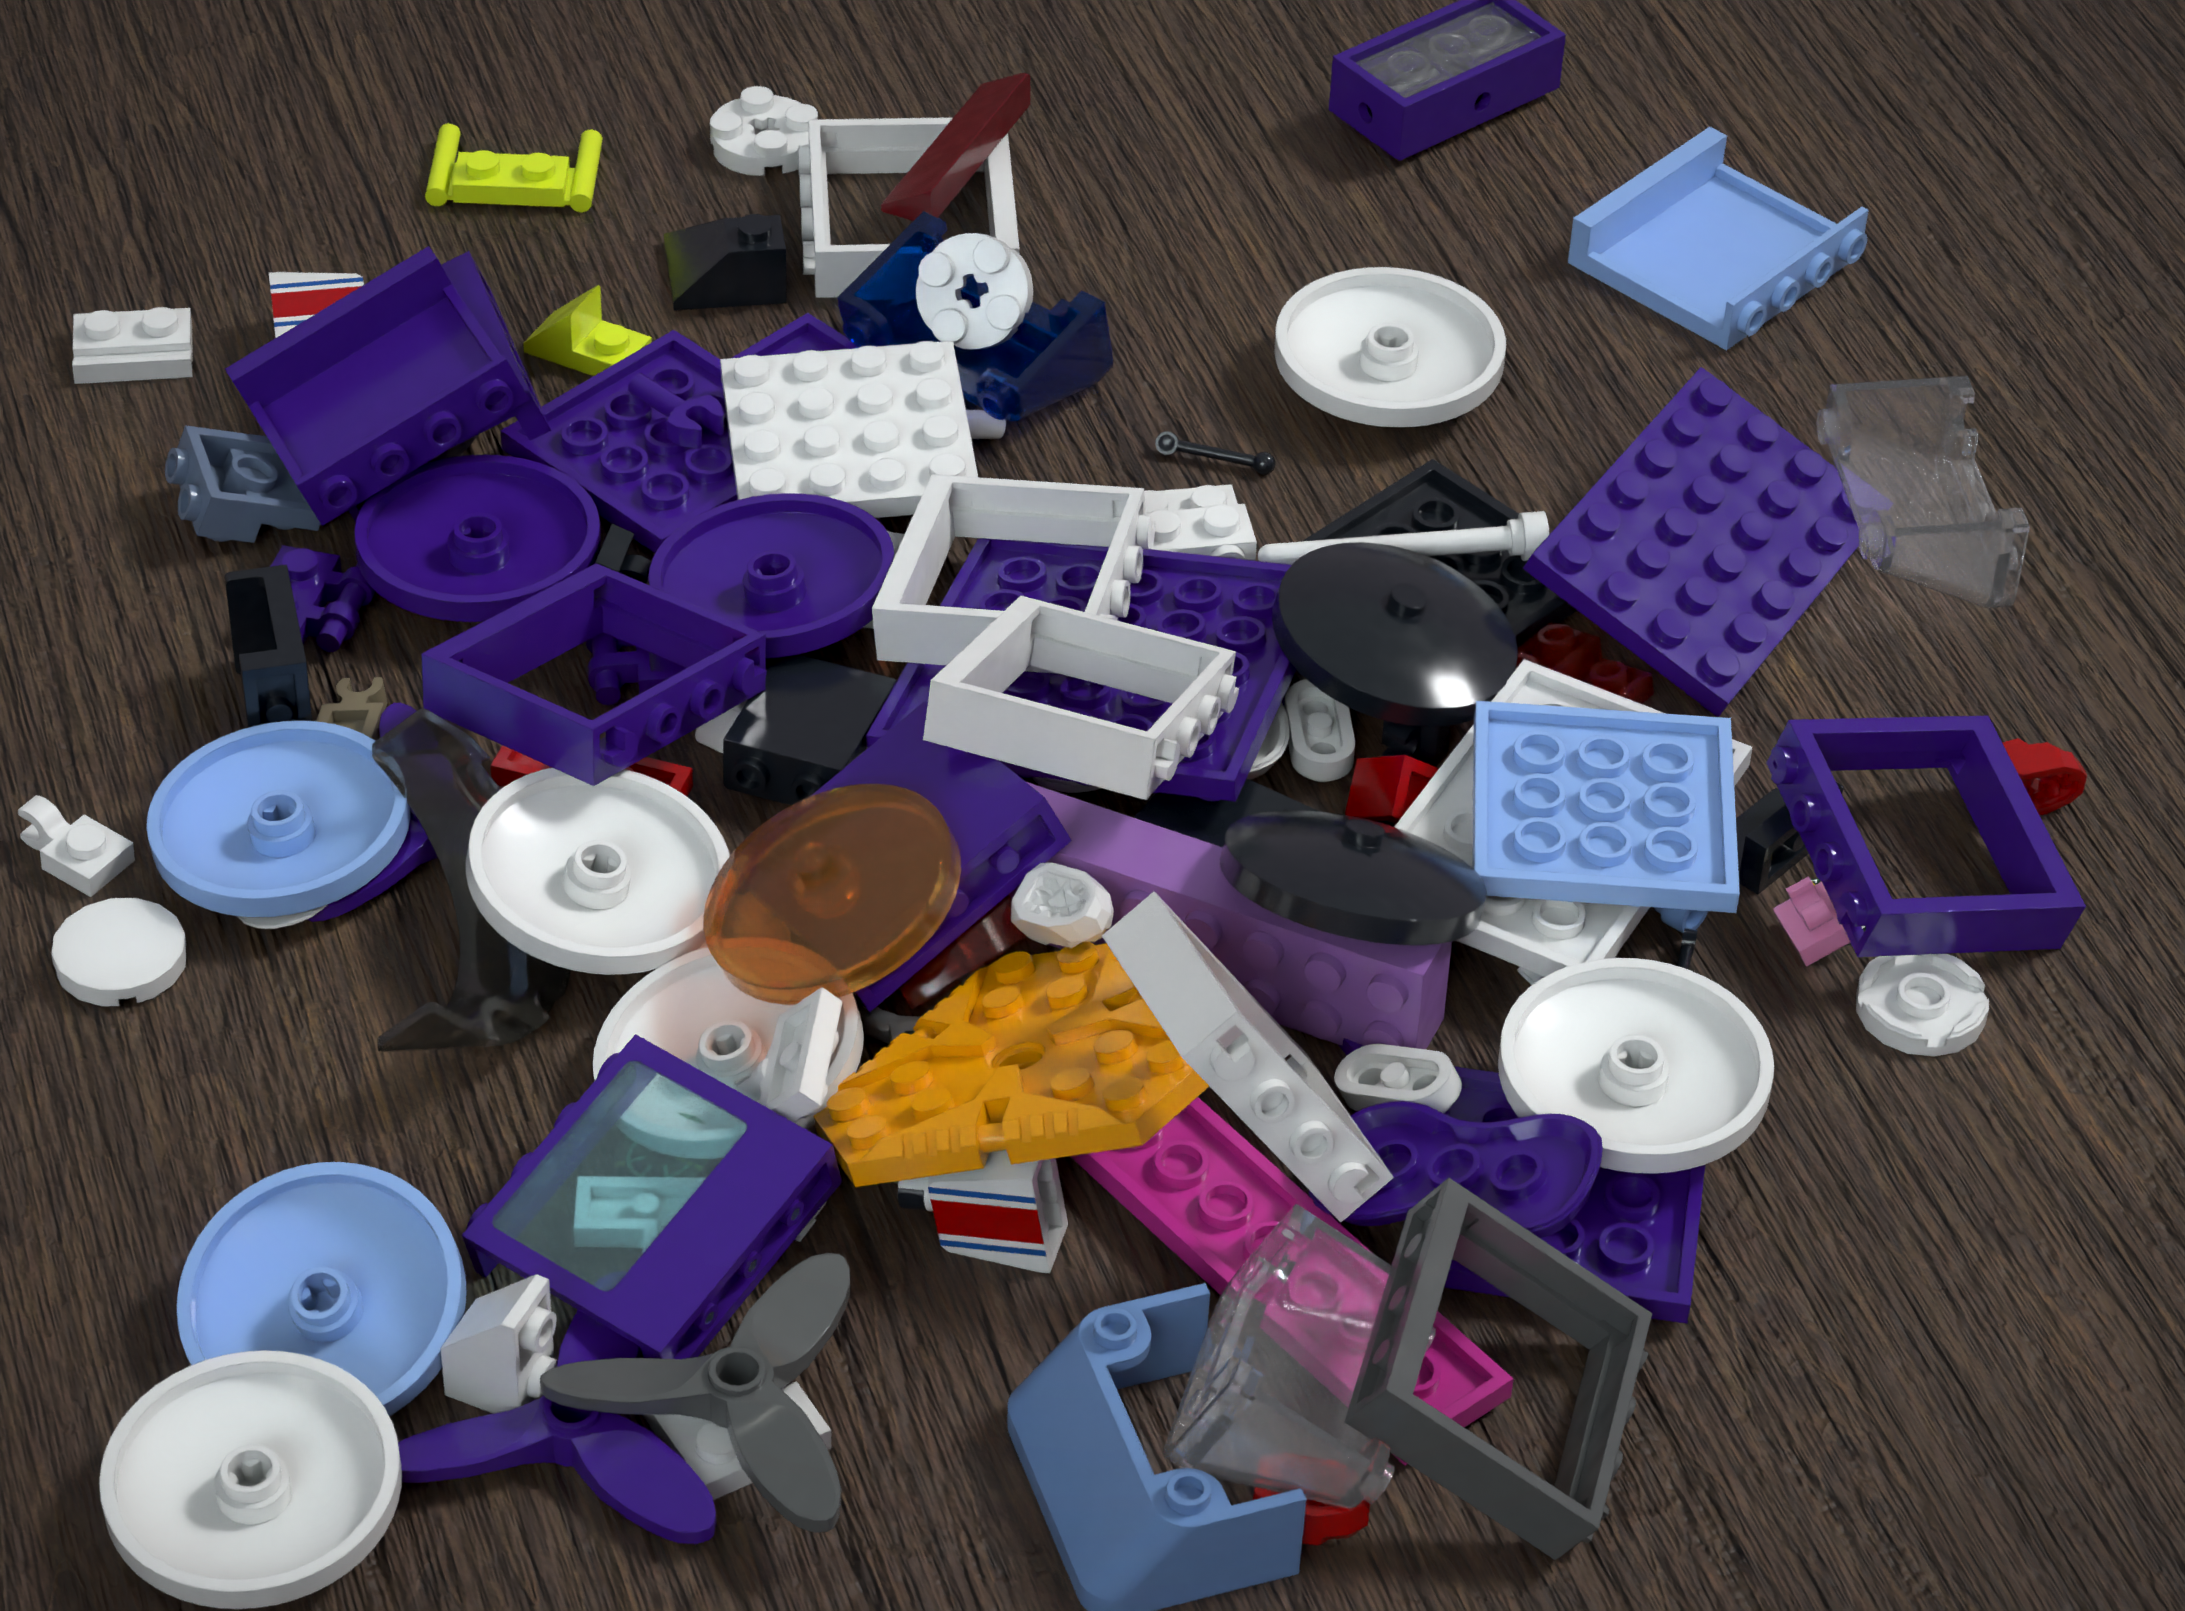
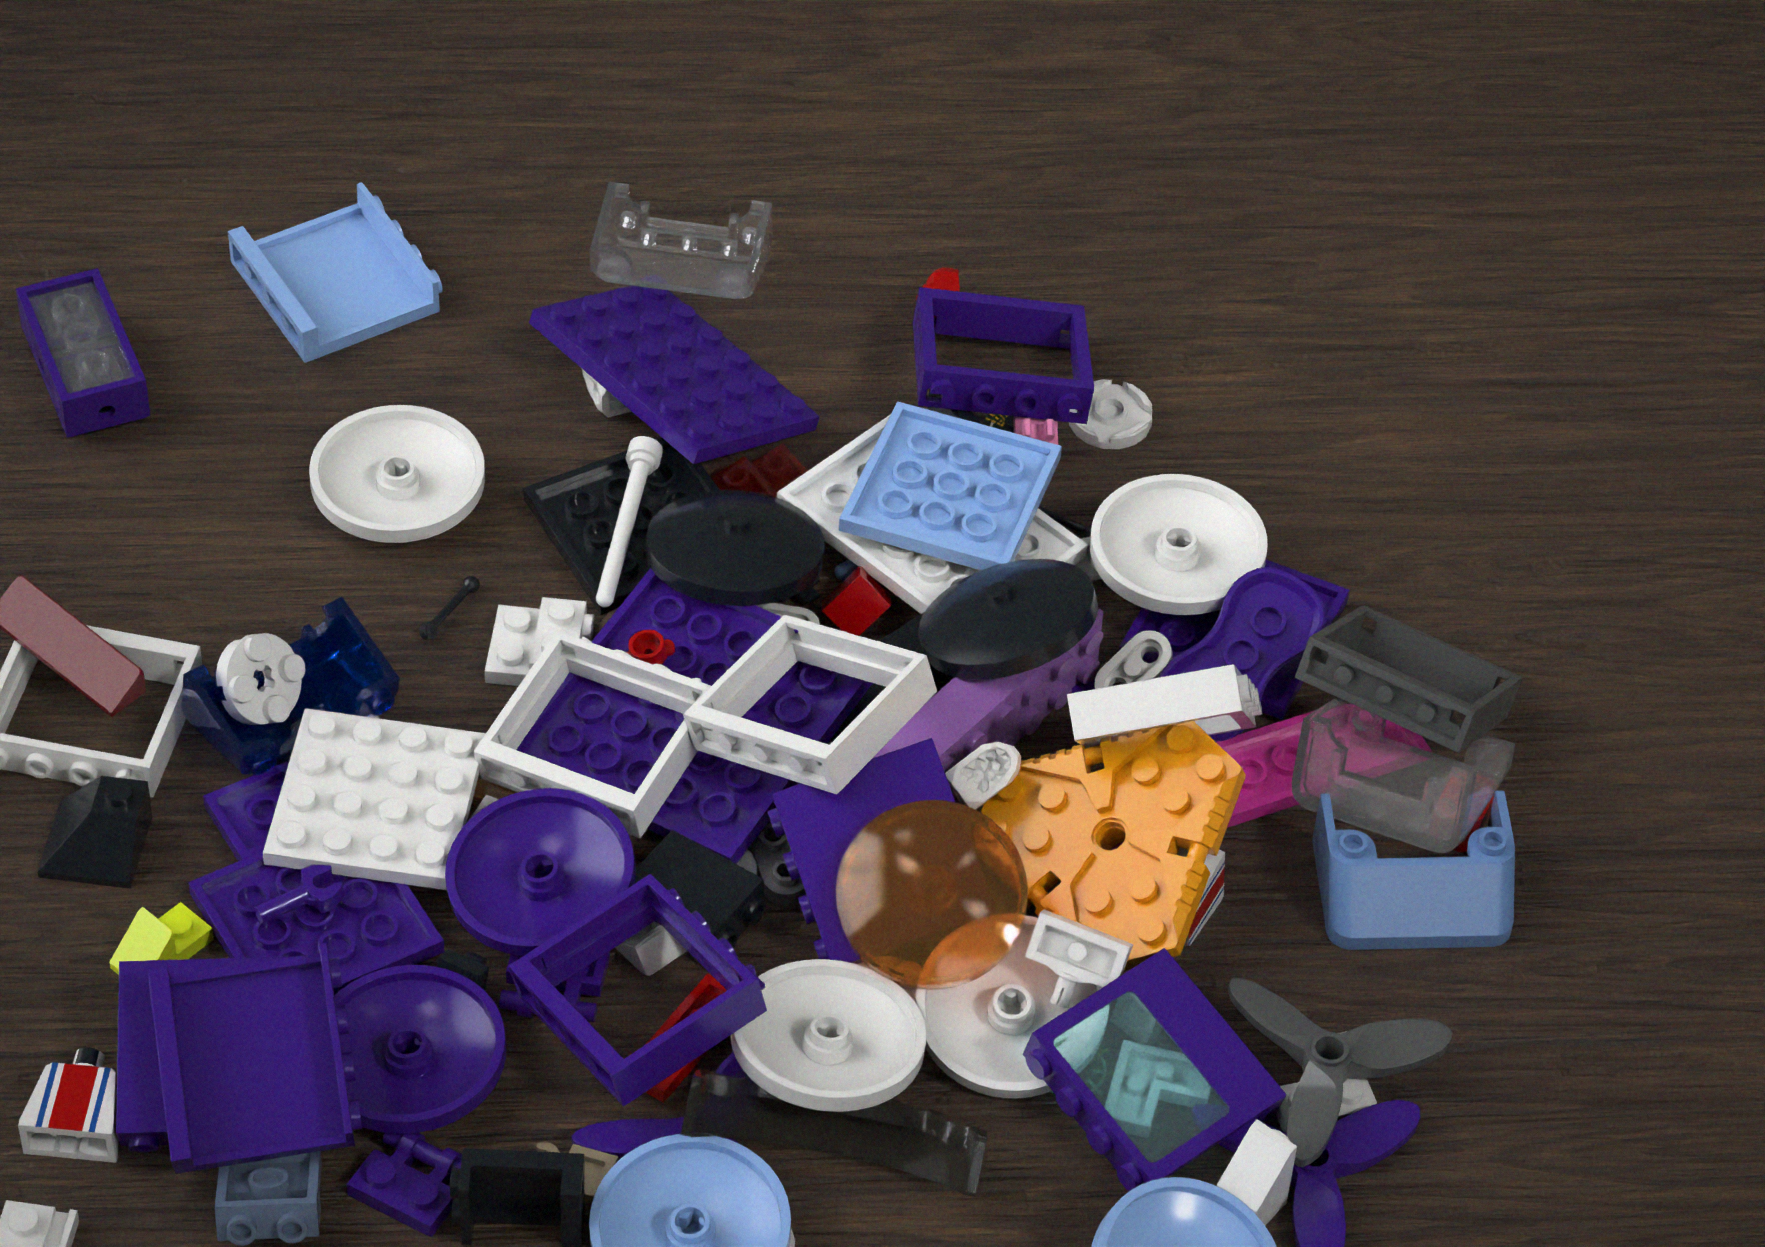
camera: 75 degrees left, 5 degrees up
none -> red plate [626,630,675,665]

